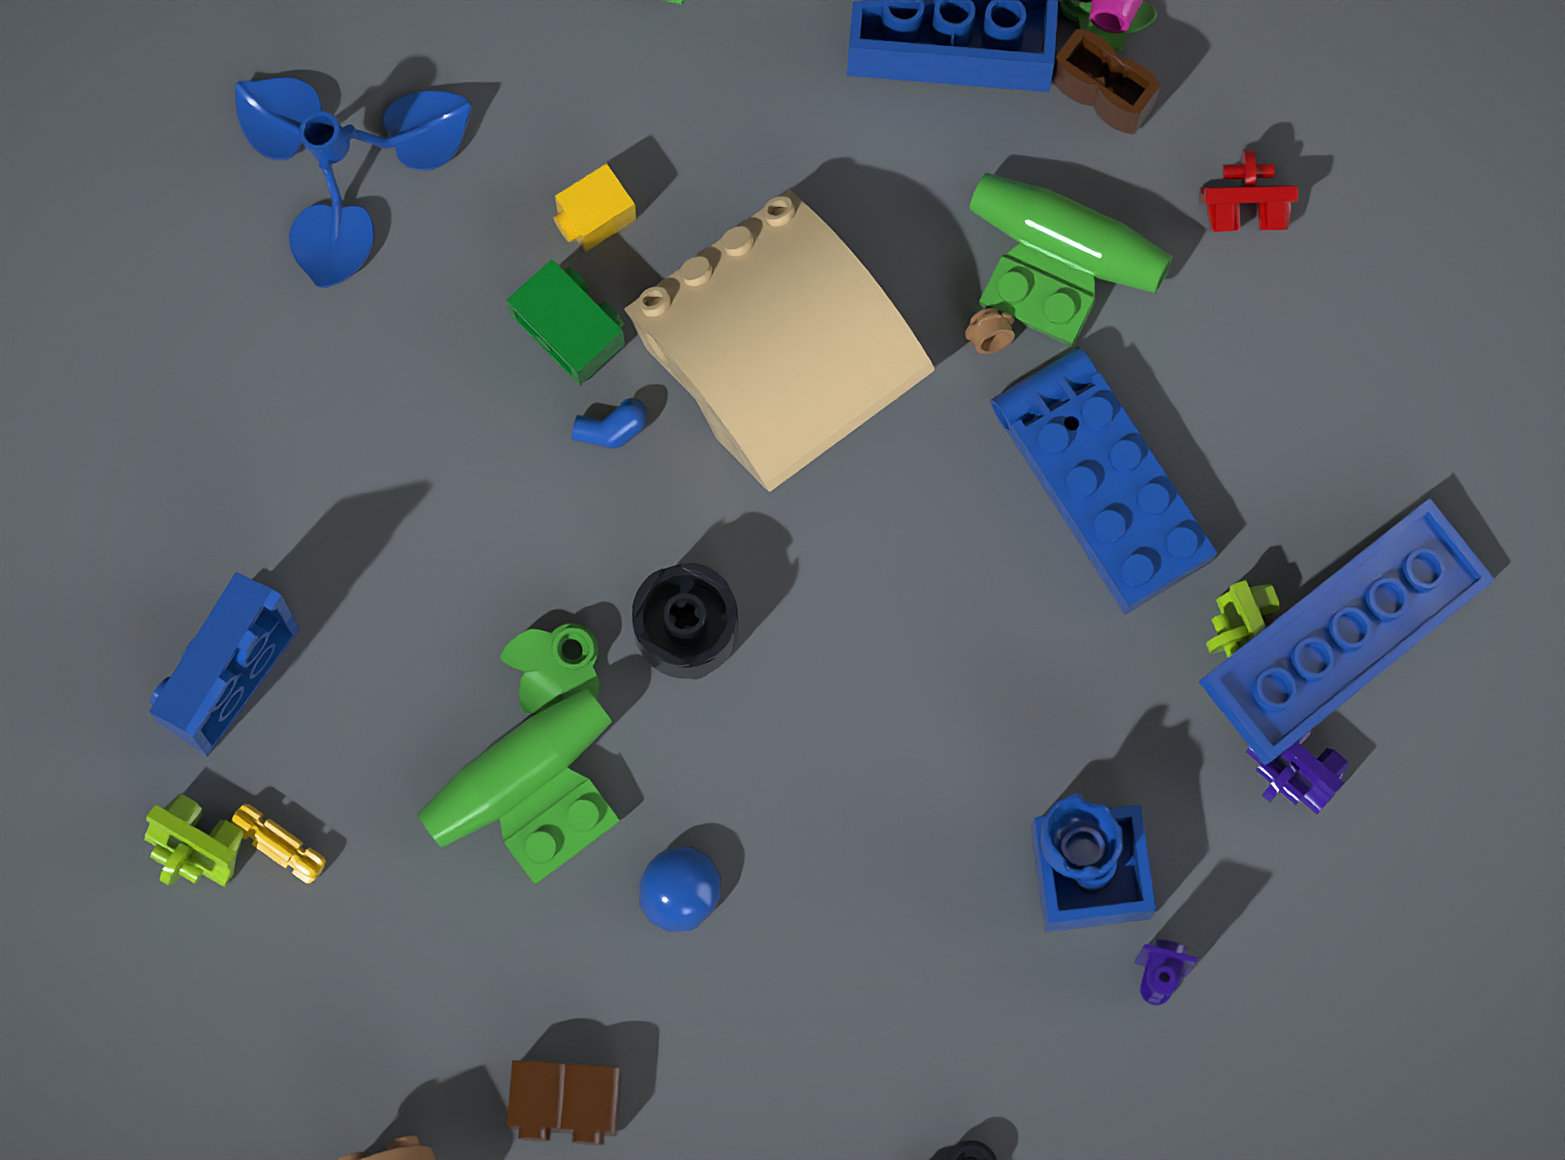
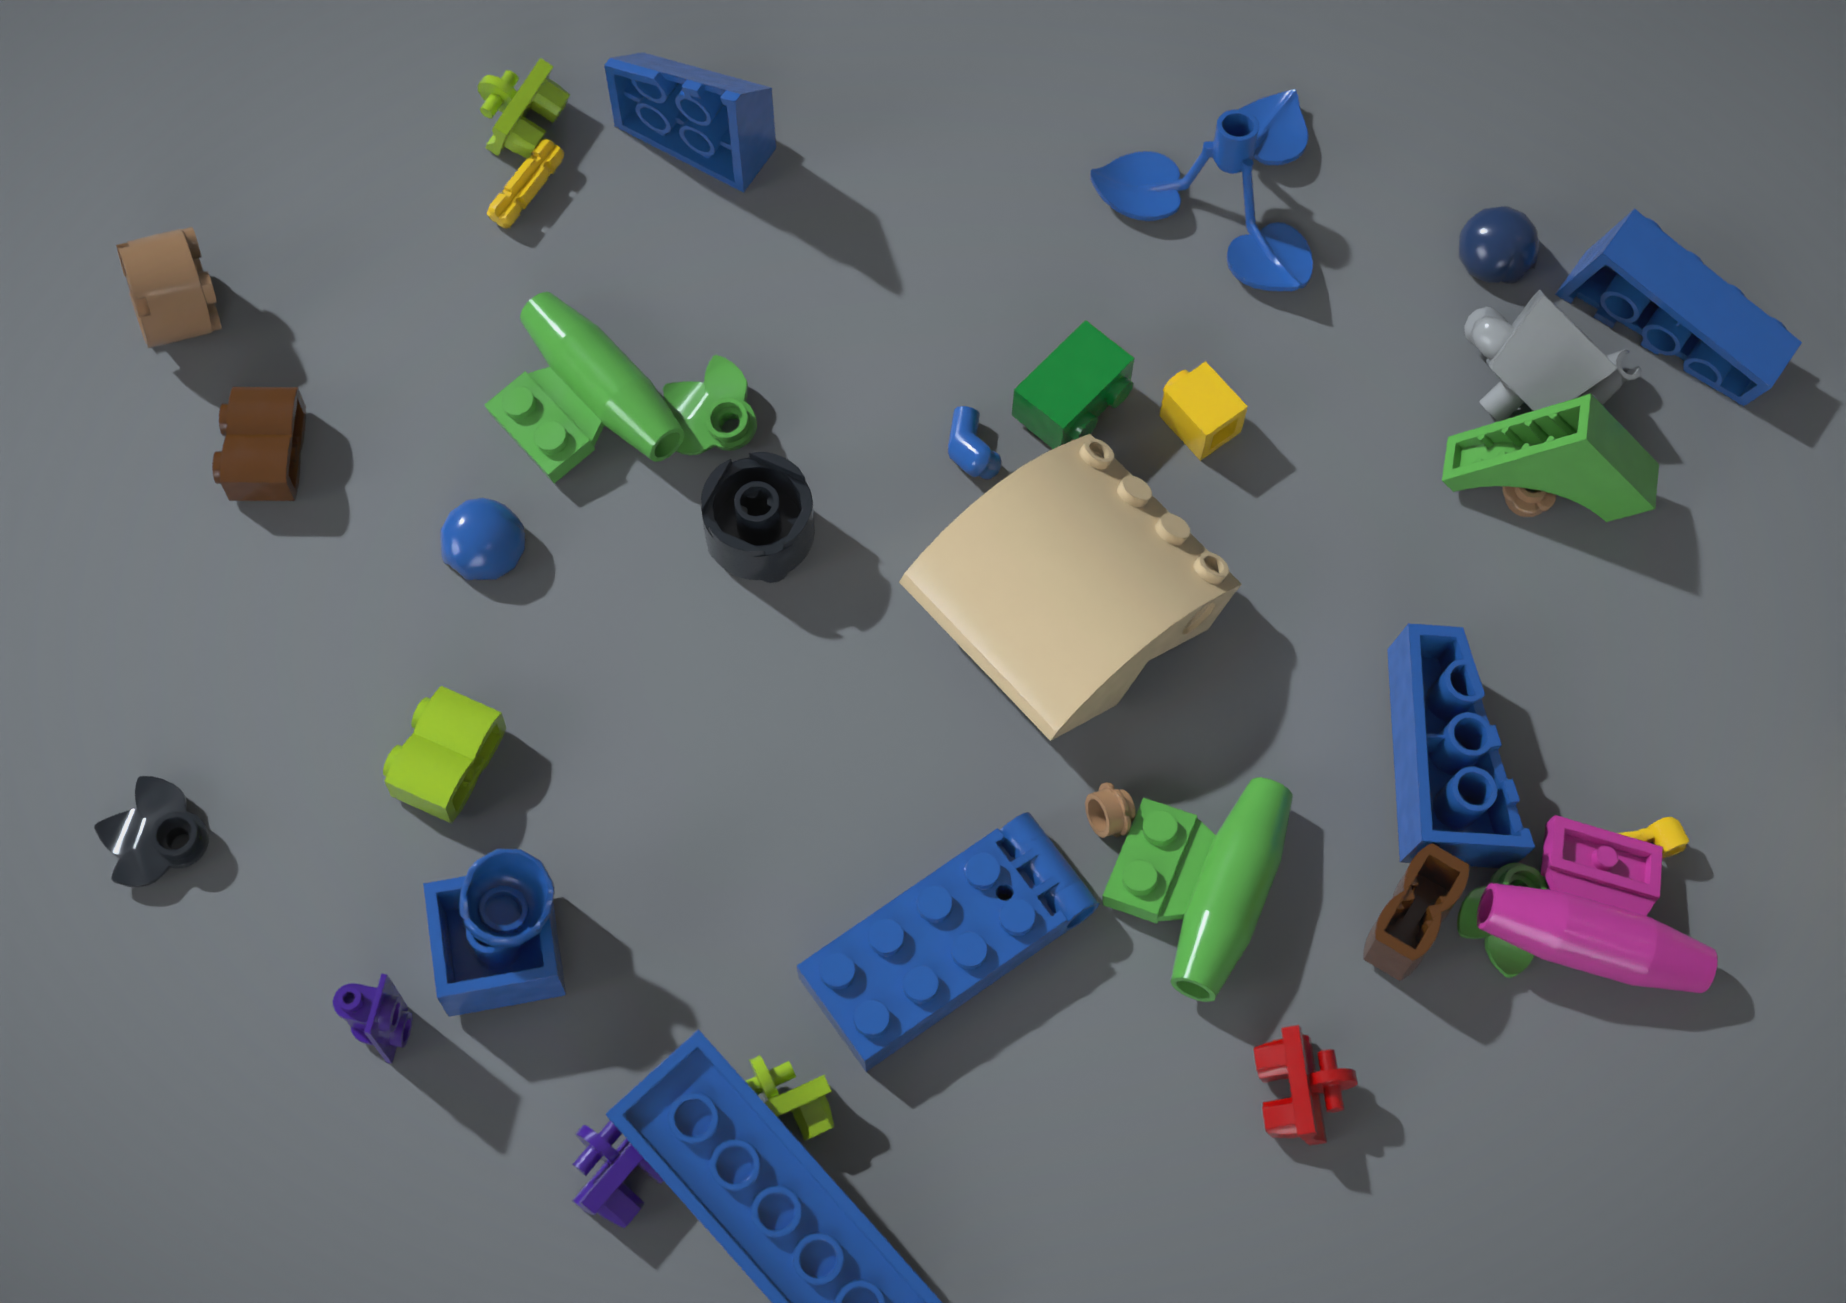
camera: 85 degrees right, 10 degrees down
none -> lime brick [383,686,506,824]

